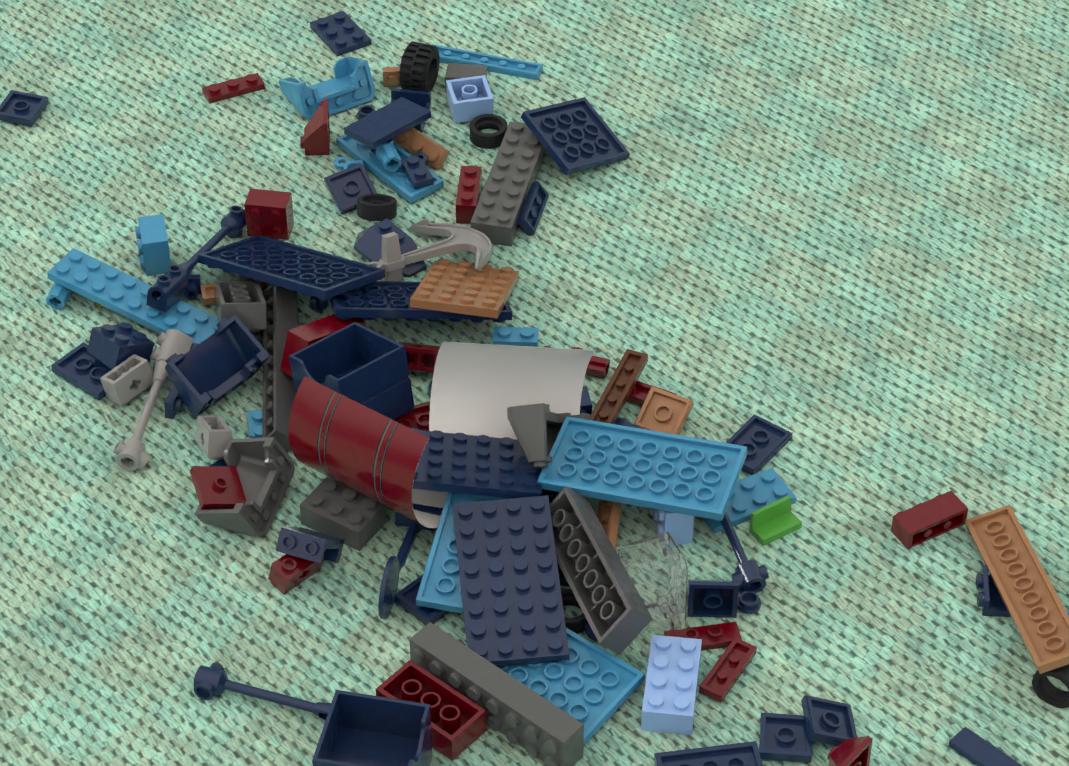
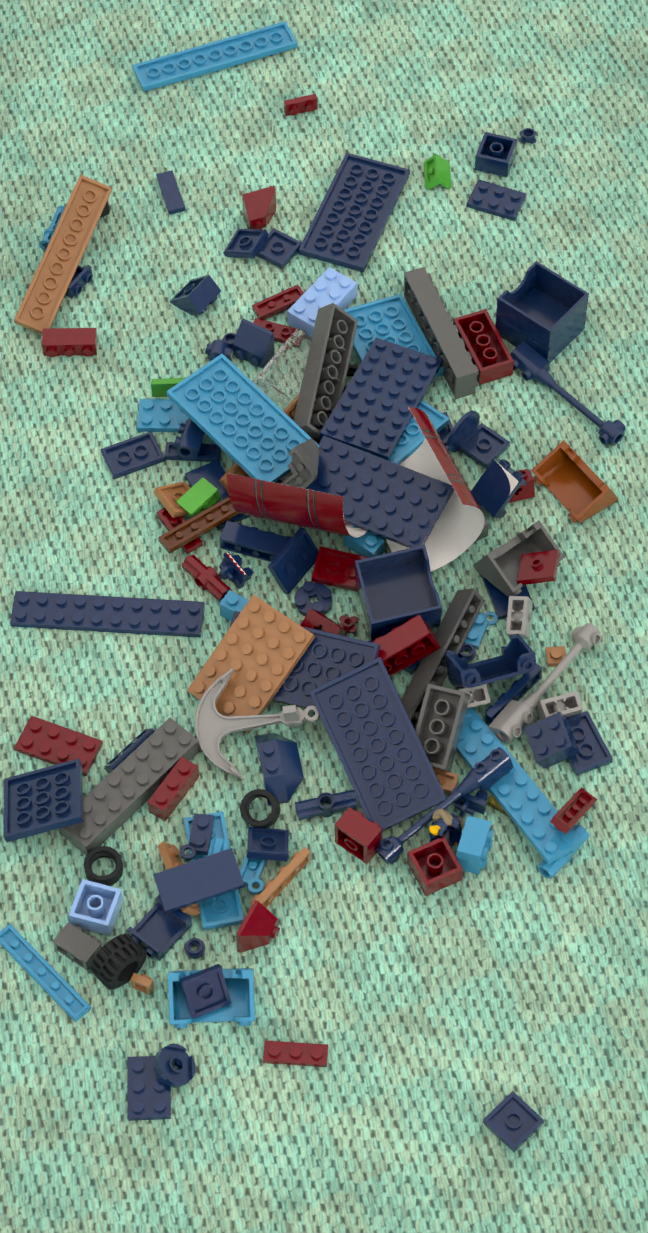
camera: 150 degrees left, 15 degrees up
none -> dark blue plate [10,591,205,638]
none -> dark red plate [14,716,103,776]
none -> dark blue plate [154,1044,196,1088]
none -> dark blue slope [169,275,221,315]
none -> bright green panel [177,478,221,519]
none -> dark blue plate [179,964,231,1019]
none -> medium nougat plate [251,847,311,908]
none -> dark blue piece [295,790,358,820]
none -> dark red brick [407,836,463,896]
none -> dark blue hair [429,809,464,846]
none -> dark blue plate [457,643,476,662]
none -> dark blue plate [458,423,510,469]
none -> dark orange windscreen [531,440,618,523]
none -> medium nougat plate [545,646,566,667]
none -> dark red plate [550,787,597,834]

